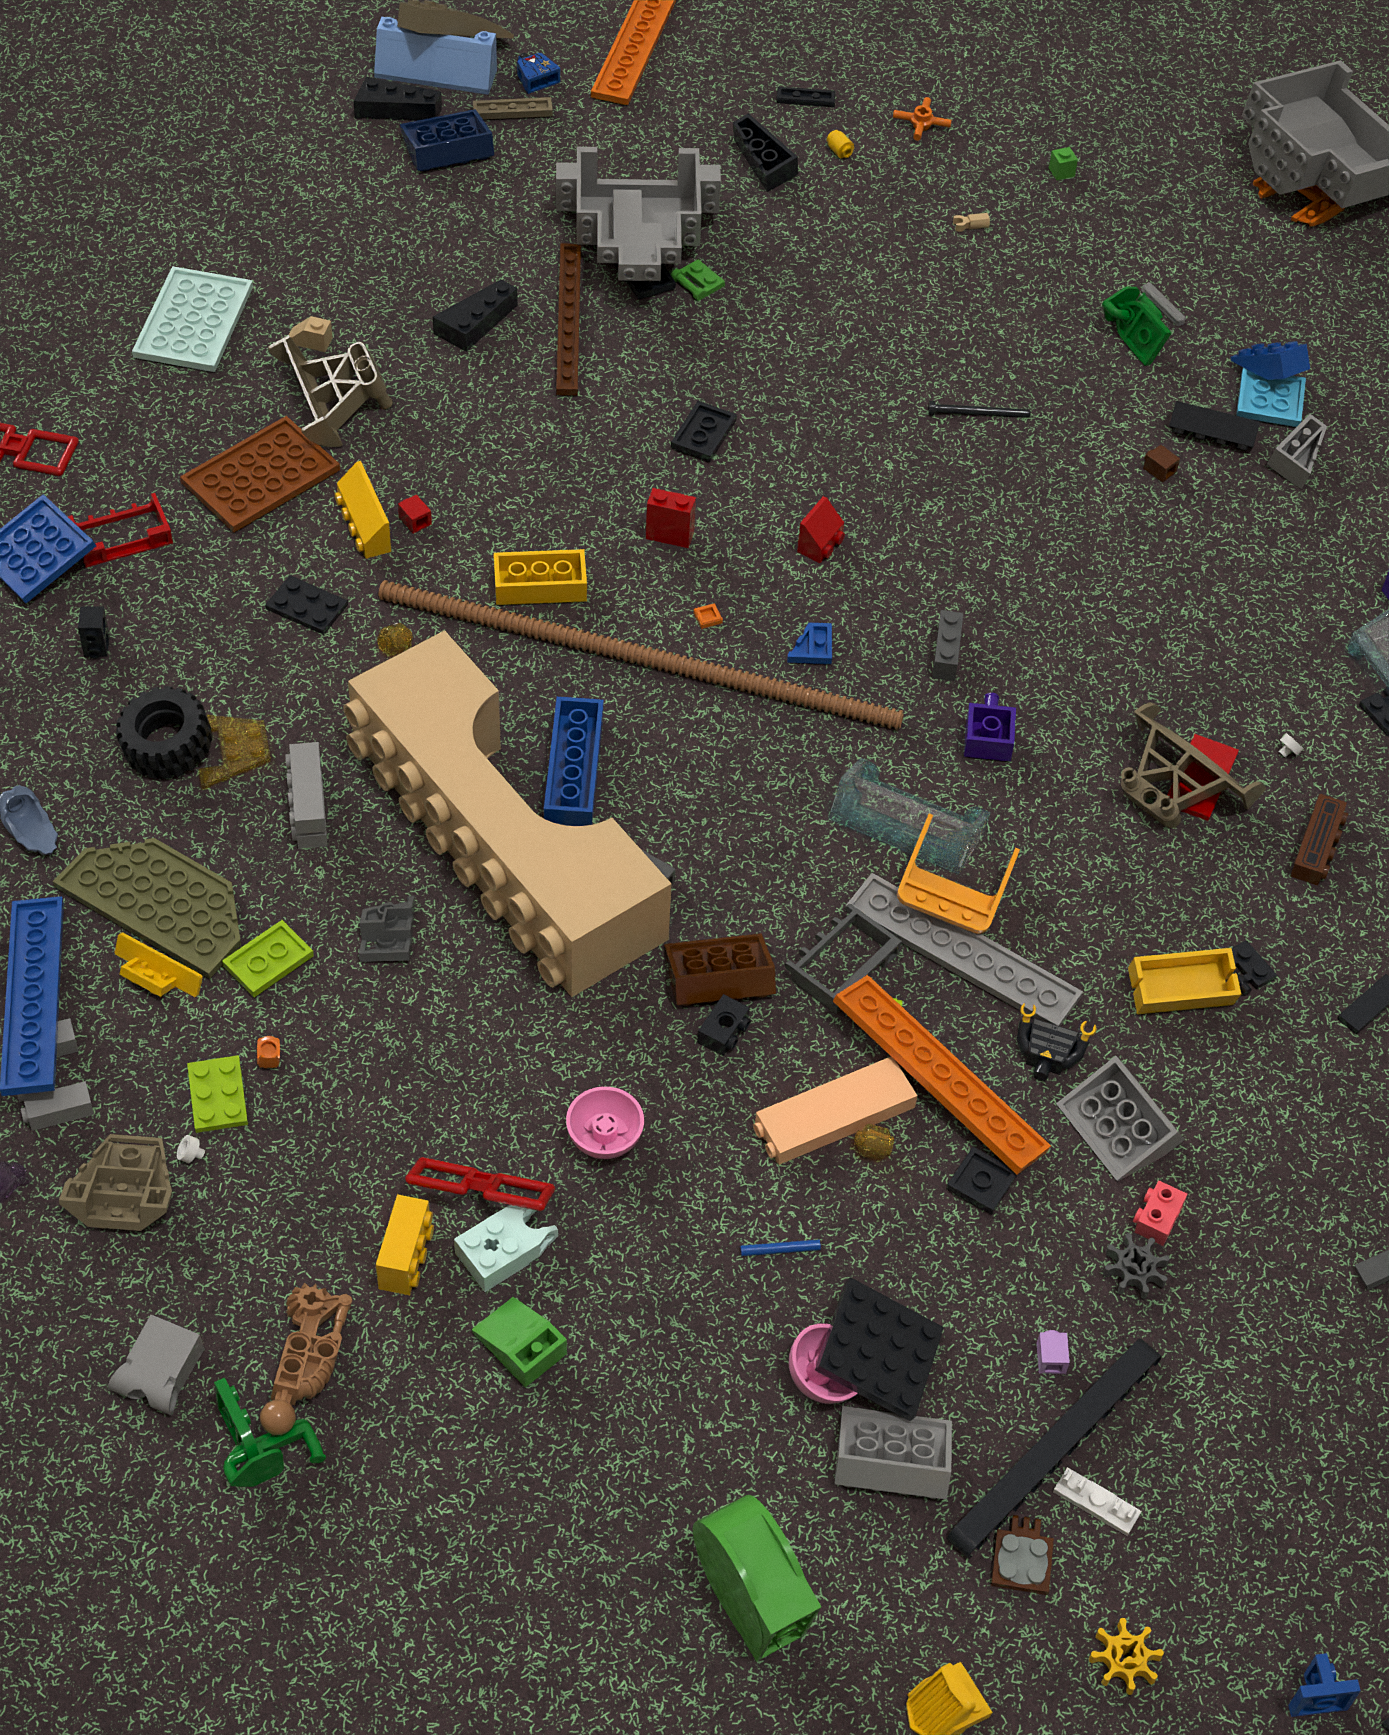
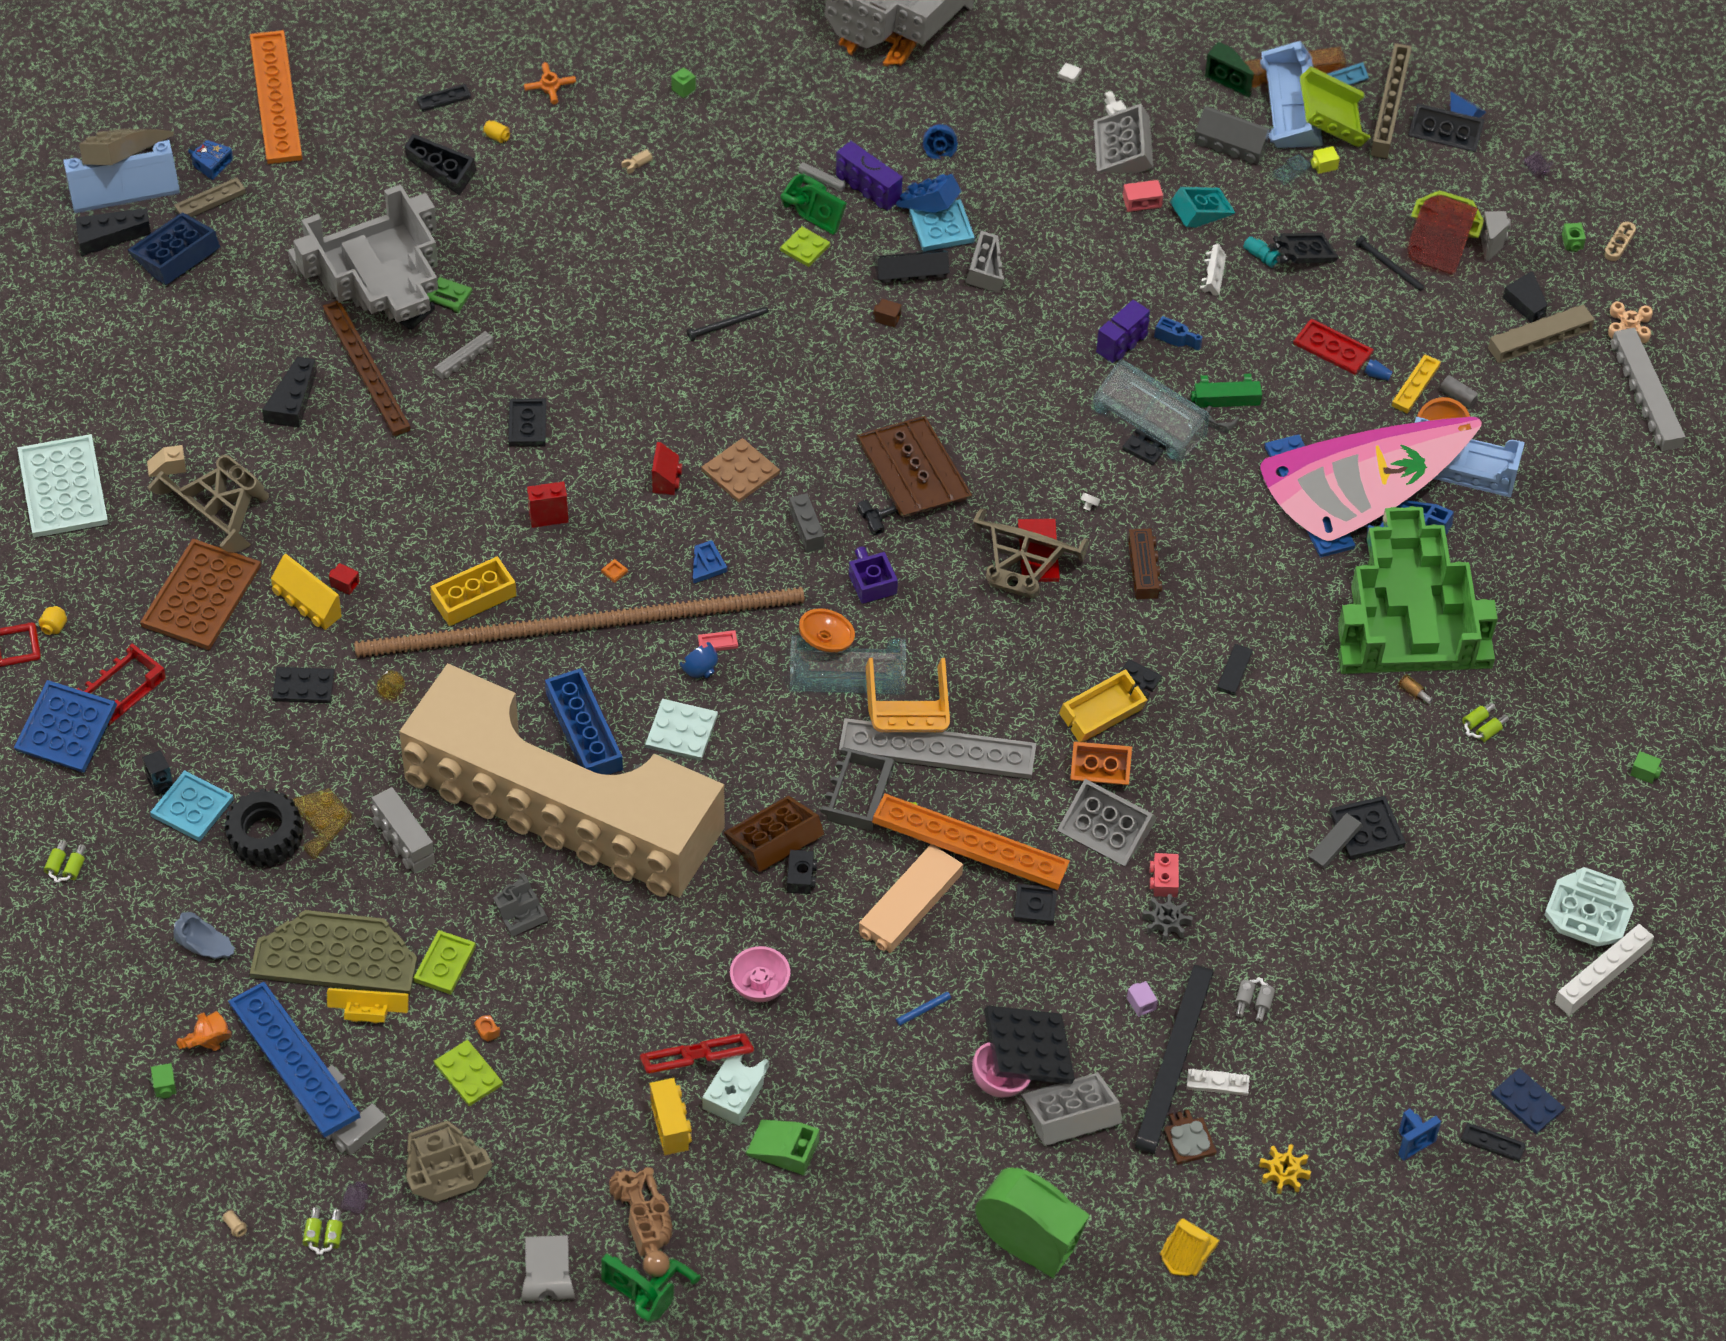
camera: 25 degrees left, 0 degrees up
white tile [177,1135,205,1163] -> none
clear yellow head [854,1124,894,1161] -> none
black torso [1017,1003,1097,1081] -> none
none -> yellow head [38,606,67,635]
none -> medium azure plate [150,770,234,842]
none -> light grey piece [434,331,493,379]
none -> light aqua plate [645,699,718,761]
none -> blue cylinder [679,642,718,678]
none -> coral tile [698,630,738,651]
none -> medium nougat plate [701,438,780,502]
none -> lime plate [780,226,830,267]
none -> orange dish [799,609,855,652]
none -> dark purple brick [836,141,903,211]
none -> reddish brown piece [856,416,972,518]
none -> black bar [857,500,903,536]
none -> blue cylinder [923,124,958,159]
none -> orange slope [1070,742,1132,785]
none -> light grey piece [1235,977,1275,1022]

